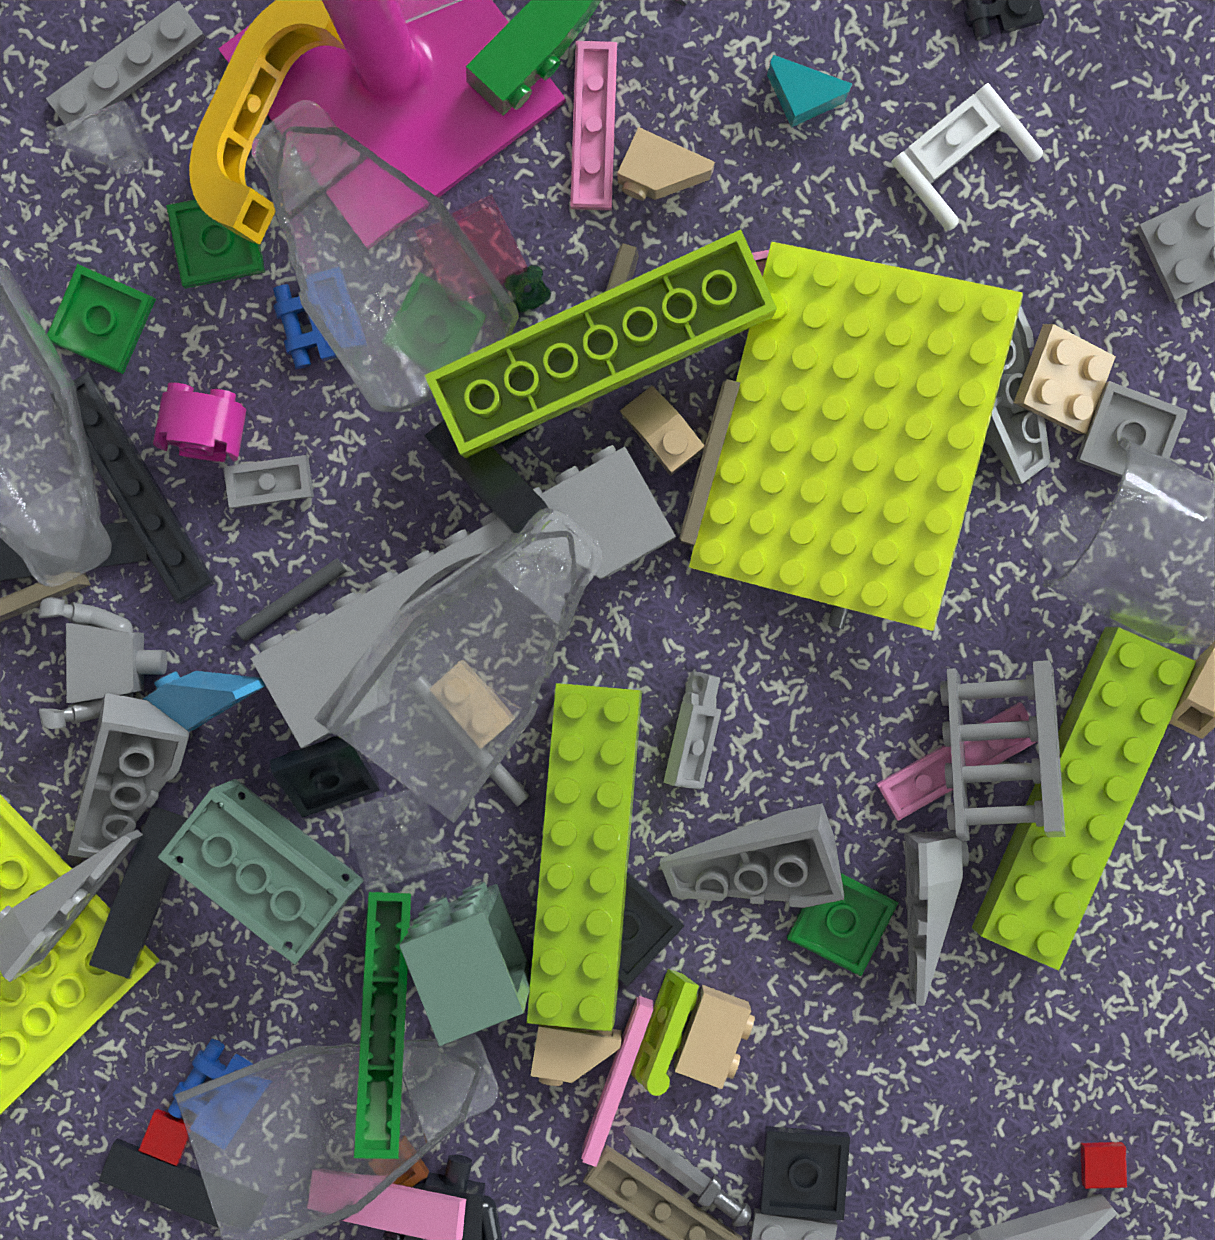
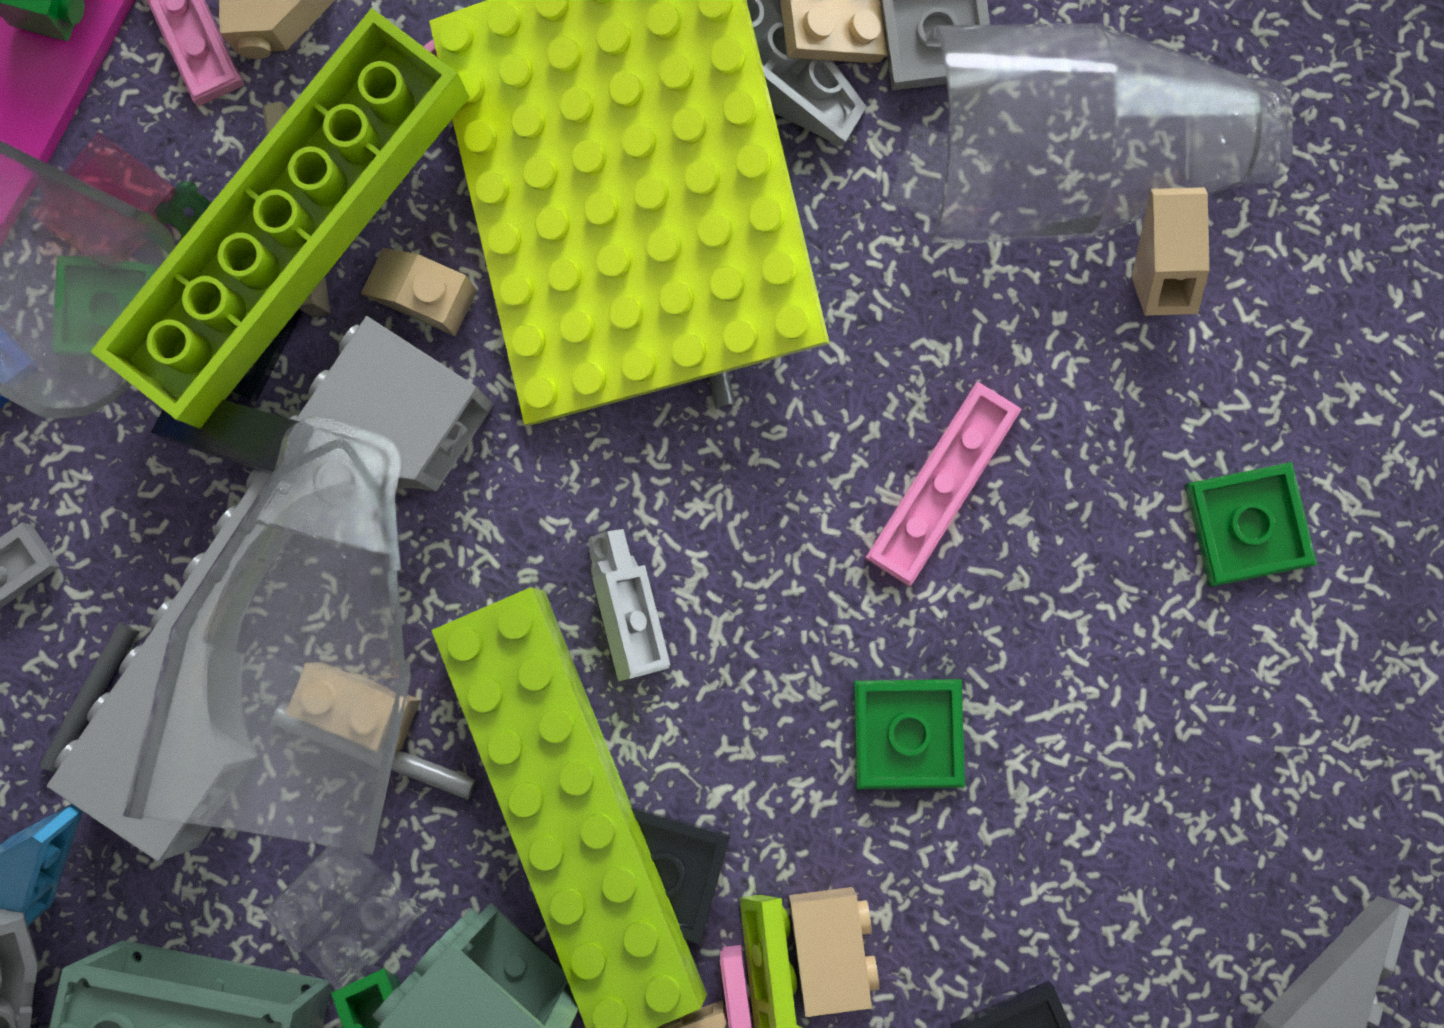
camera: 15 degrees left, 5 degrees down
black plate [270,732,380,818] -> none
light grey wedge [659,803,844,908] -> none
dark tan tile [678,379,740,546] -> none
light grey wedge [904,831,969,1006] -> none
light grey fence [940,660,1066,841] -> none
lime brick [972,627,1196,971] -> none
red tile [1081,1142,1127,1189] -> none
none -> green tile [1185,462,1317,587]

